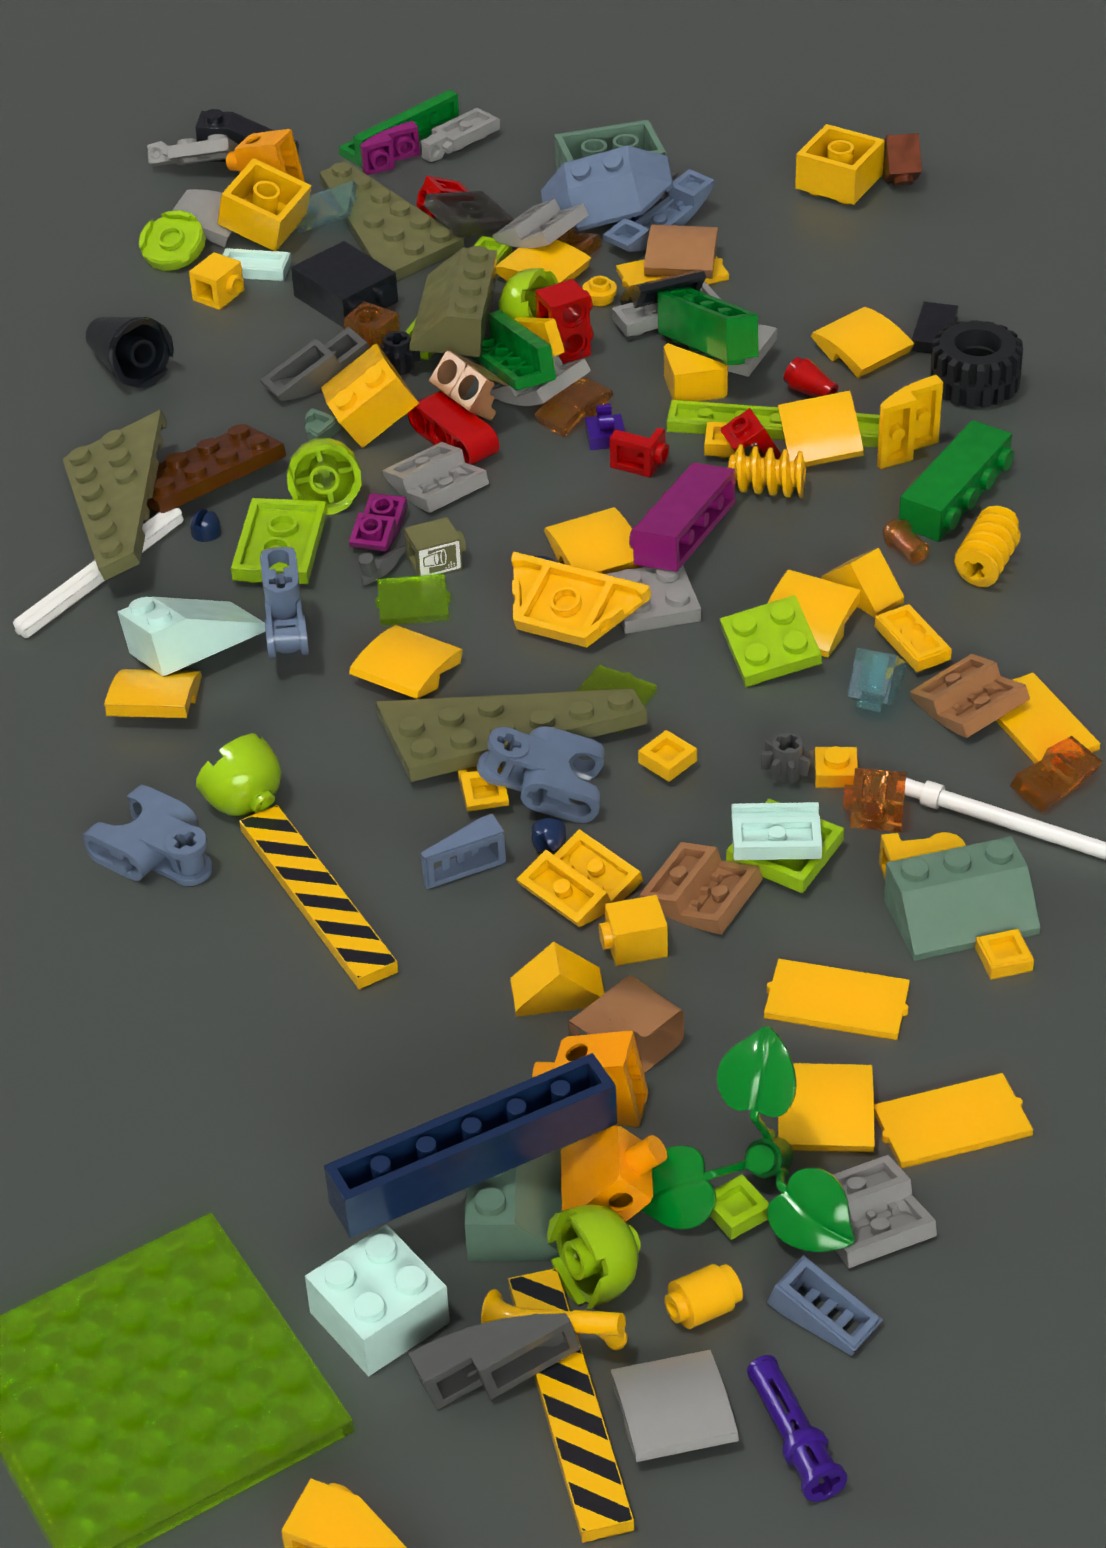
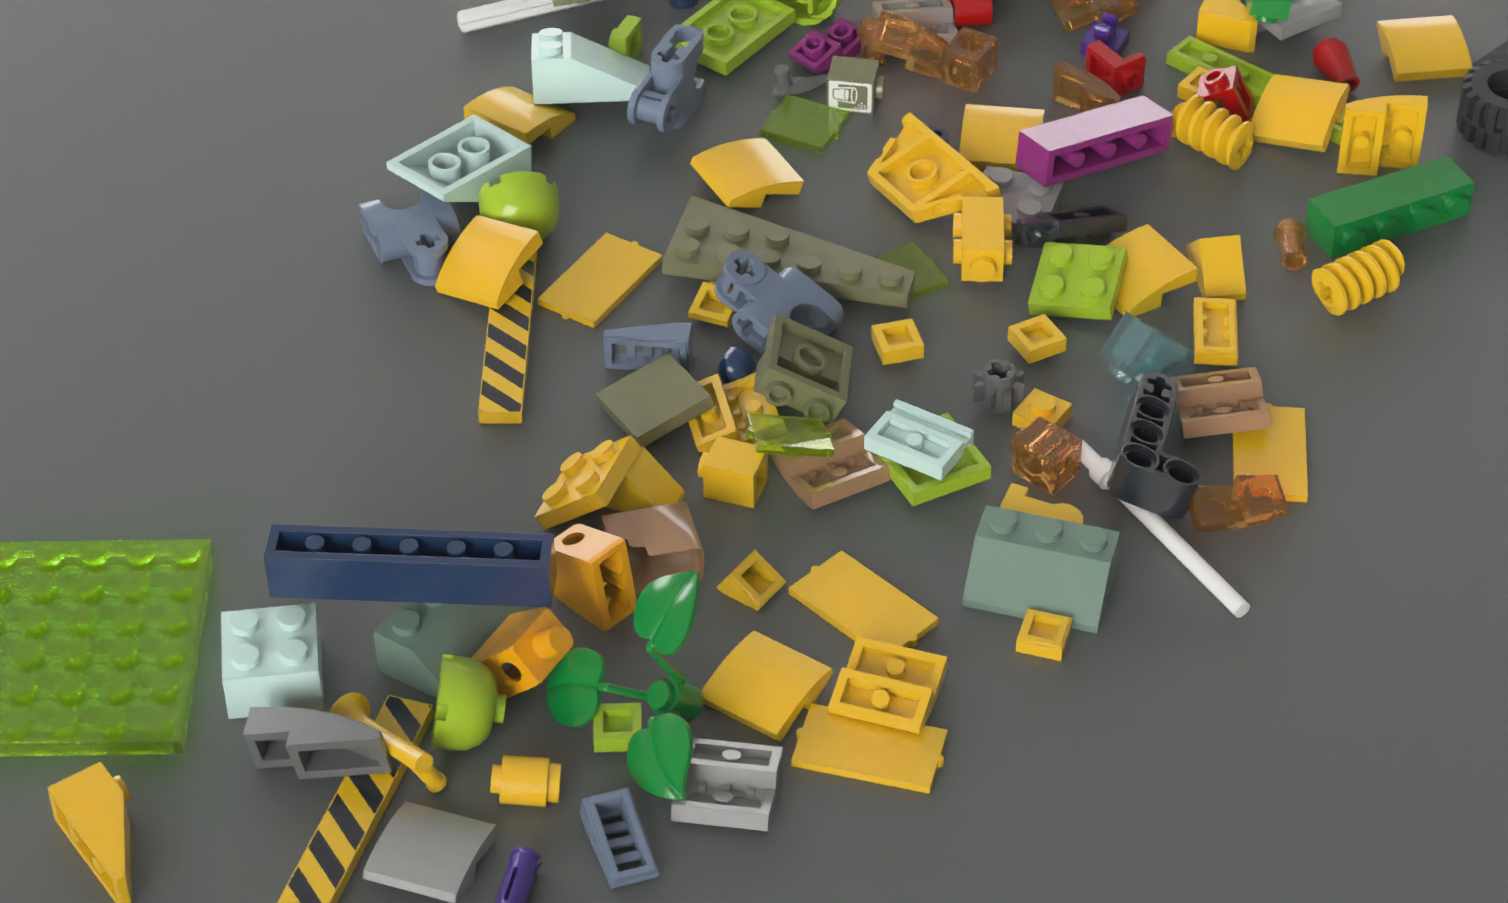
camera: 30 degrees right, 0 degrees up
none -> light aqua slope [387,114,531,202]
none -> yellow slope [435,215,543,310]
none -> yellow plate [534,435,642,530]
none -> yellow piece [537,232,663,329]
none -> olive tile [595,353,714,447]
none -> lime plate [609,15,643,59]
none -> yellow slope [716,549,787,611]
none -> clear neon green piece [745,413,834,457]
none -> olive plate [753,313,853,423]
none -> yellow slope [828,636,948,734]
none -> clear orange pin [857,17,887,68]
none -> clear orange slope [870,10,951,79]
none -> clear orange brick [941,27,998,93]
none -> yellow brick [953,196,1012,282]
none -> yellow plate [1007,314,1067,364]
none -> black hinge [1015,206,1127,248]
none -> clear orange slope [1052,60,1120,113]
none -> black beam [1106,372,1202,519]

